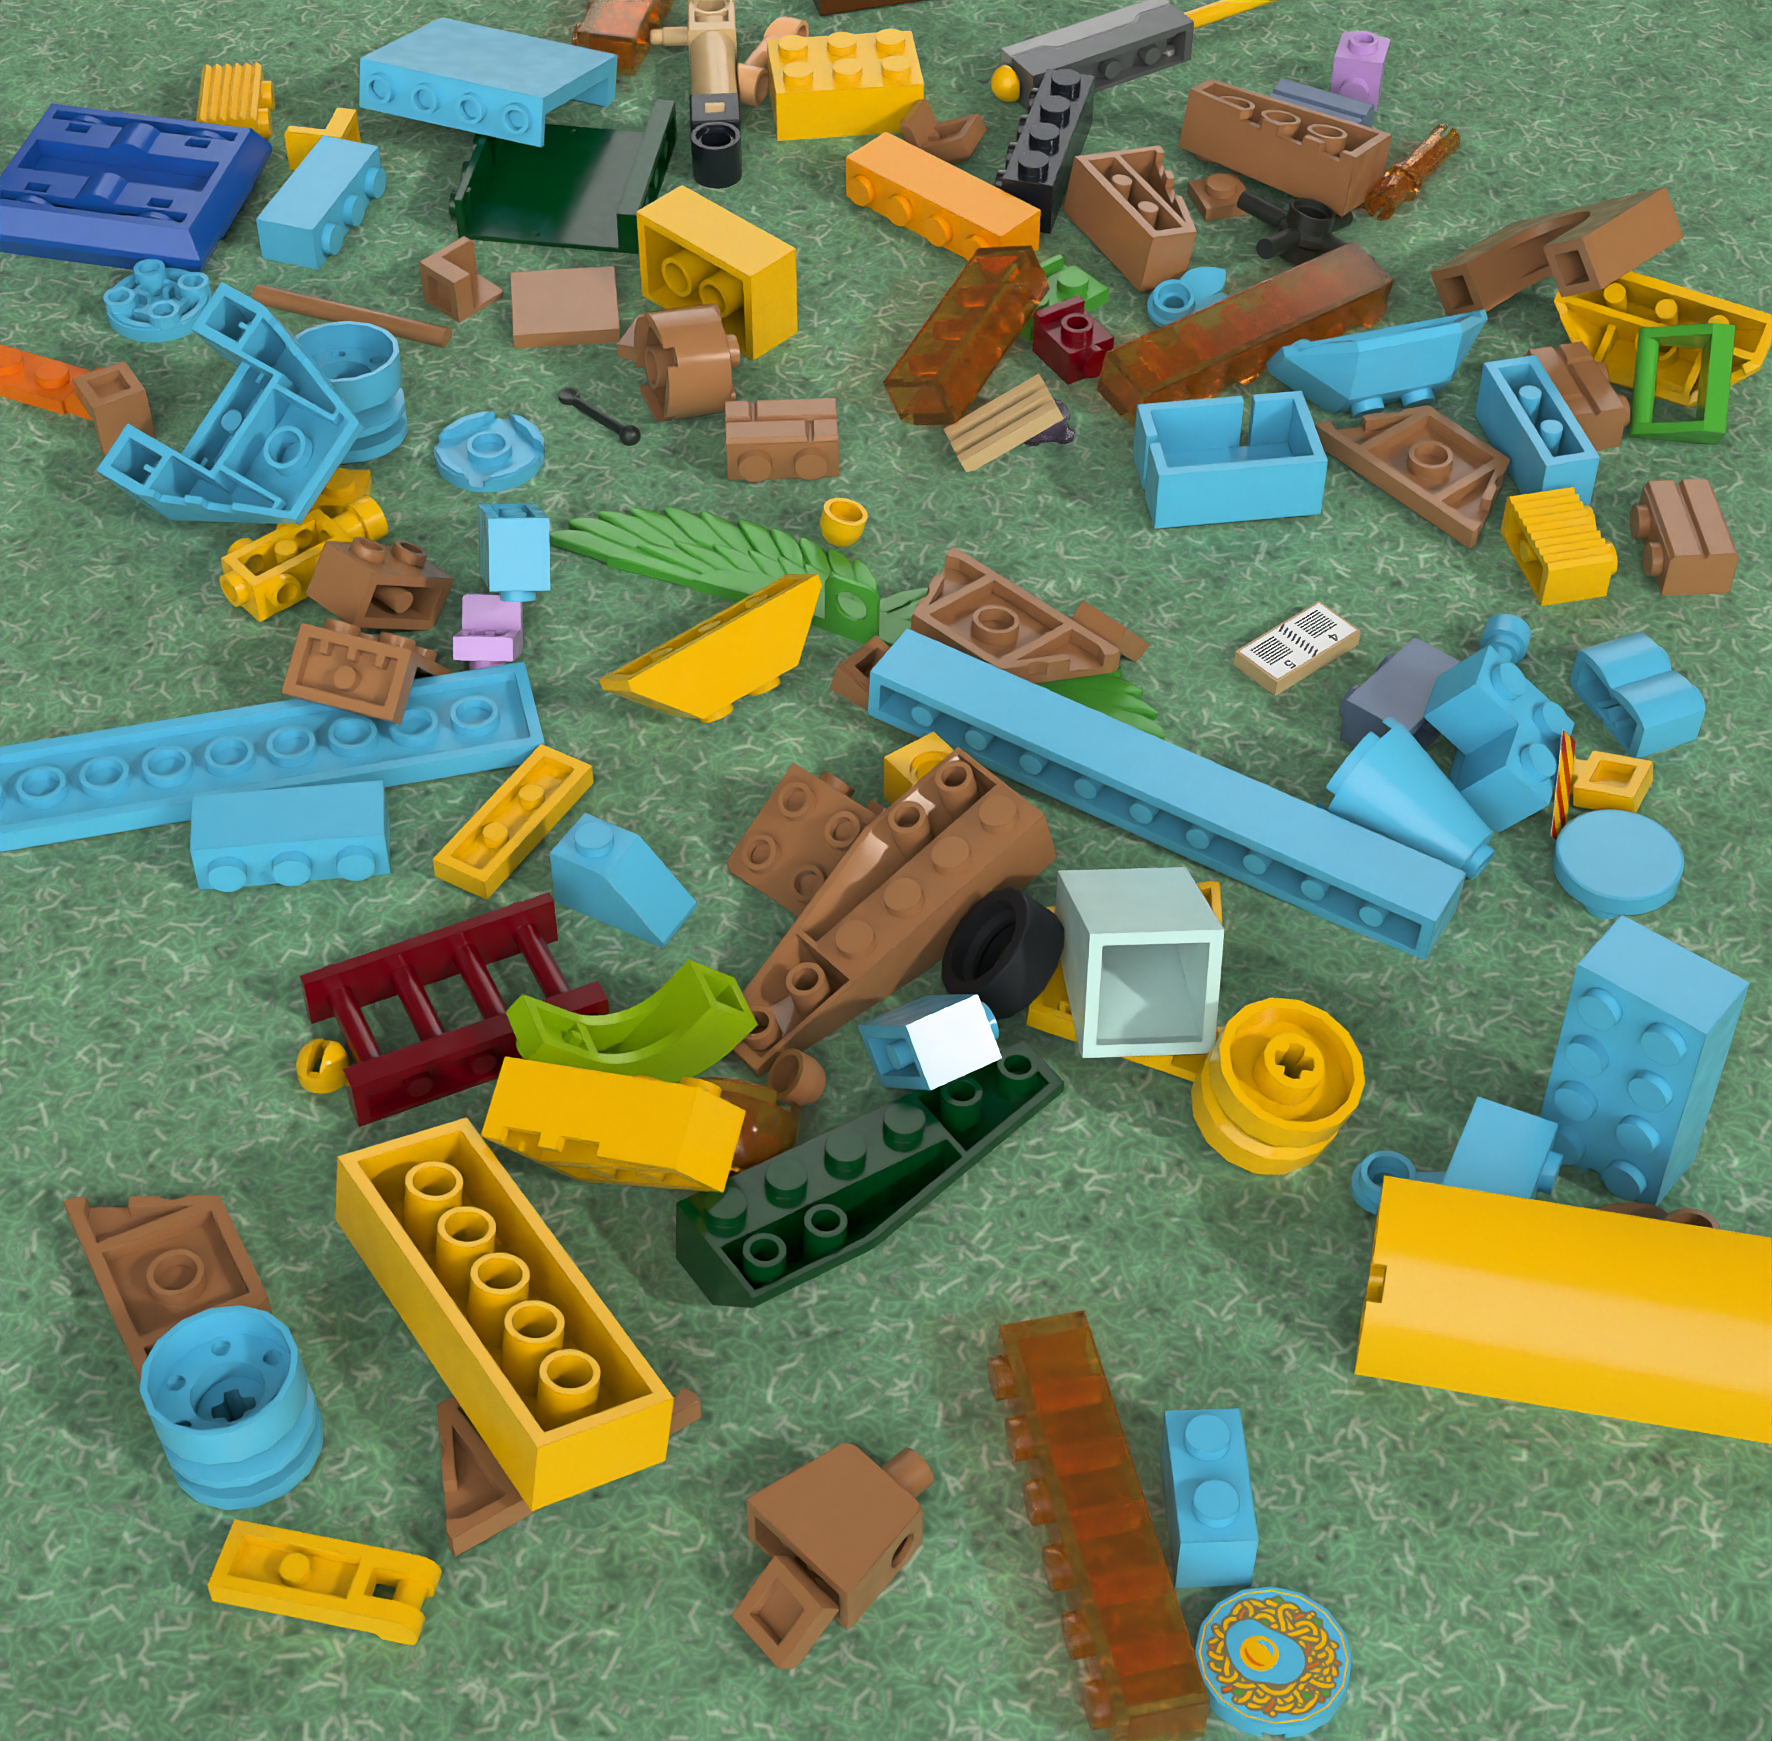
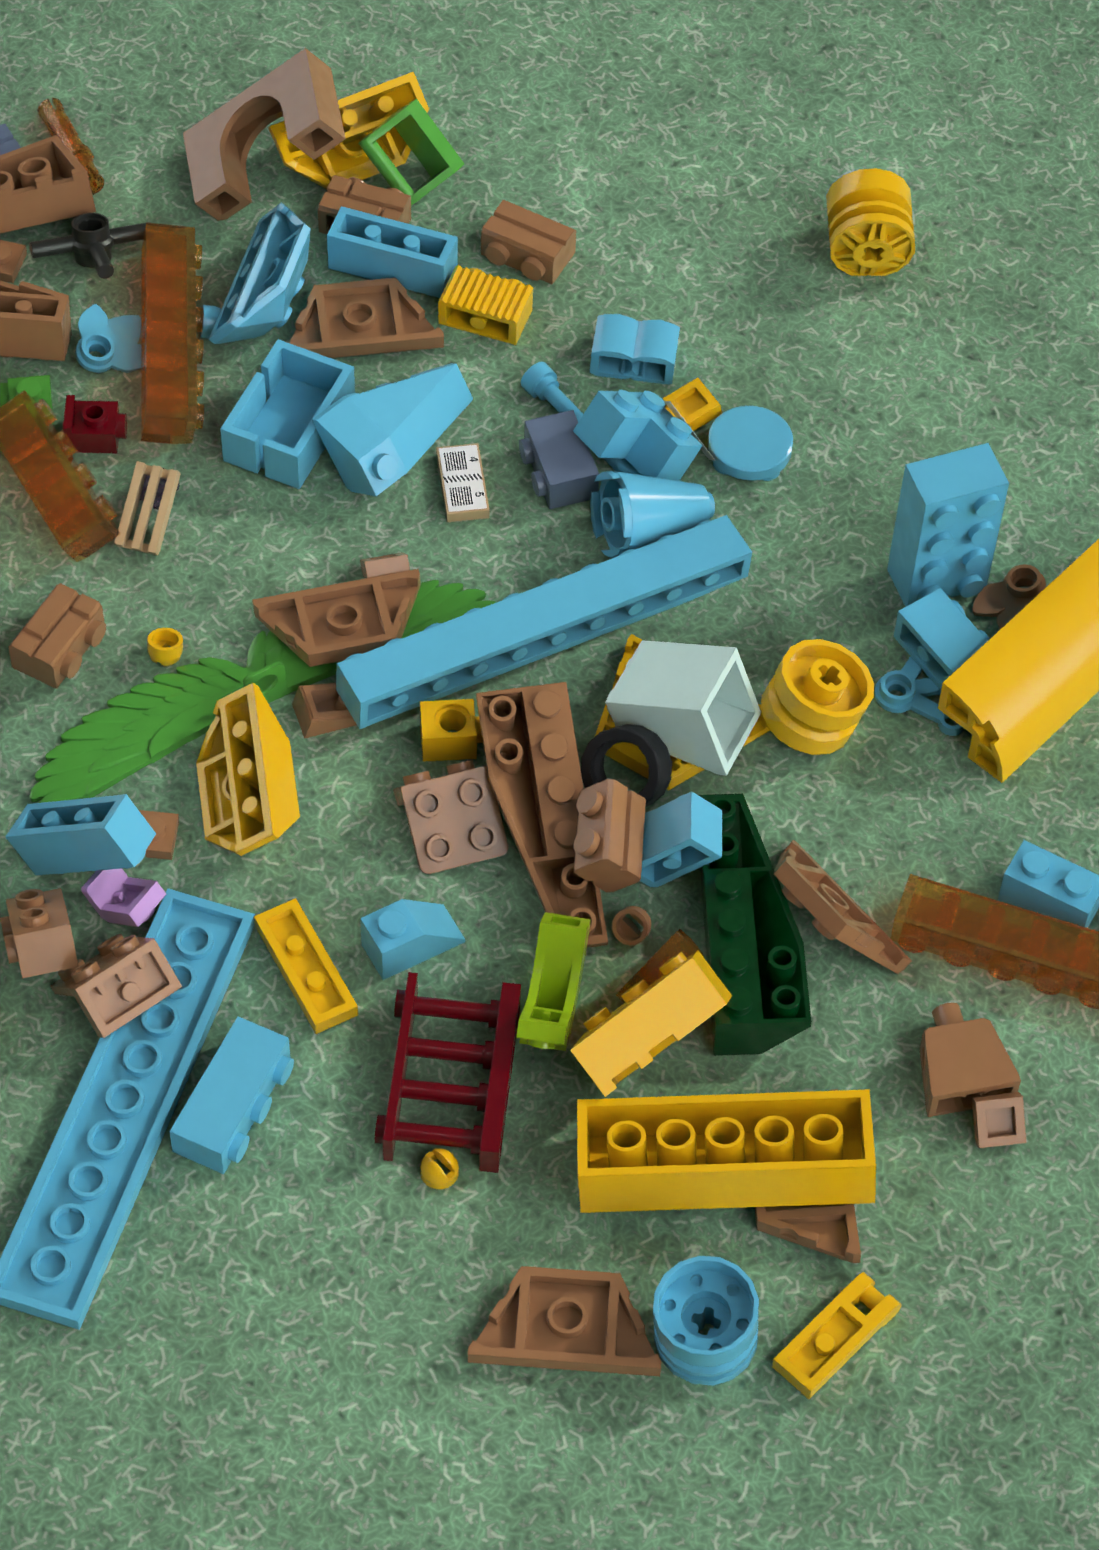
camera: 60 degrees left, 10 degrees up
none -> medium nougat plate [139,810,179,860]
none -> medium azure wedge [312,363,473,496]
none -> medium nougat brick [573,779,646,892]
none -> medium nougat wing [774,840,912,974]

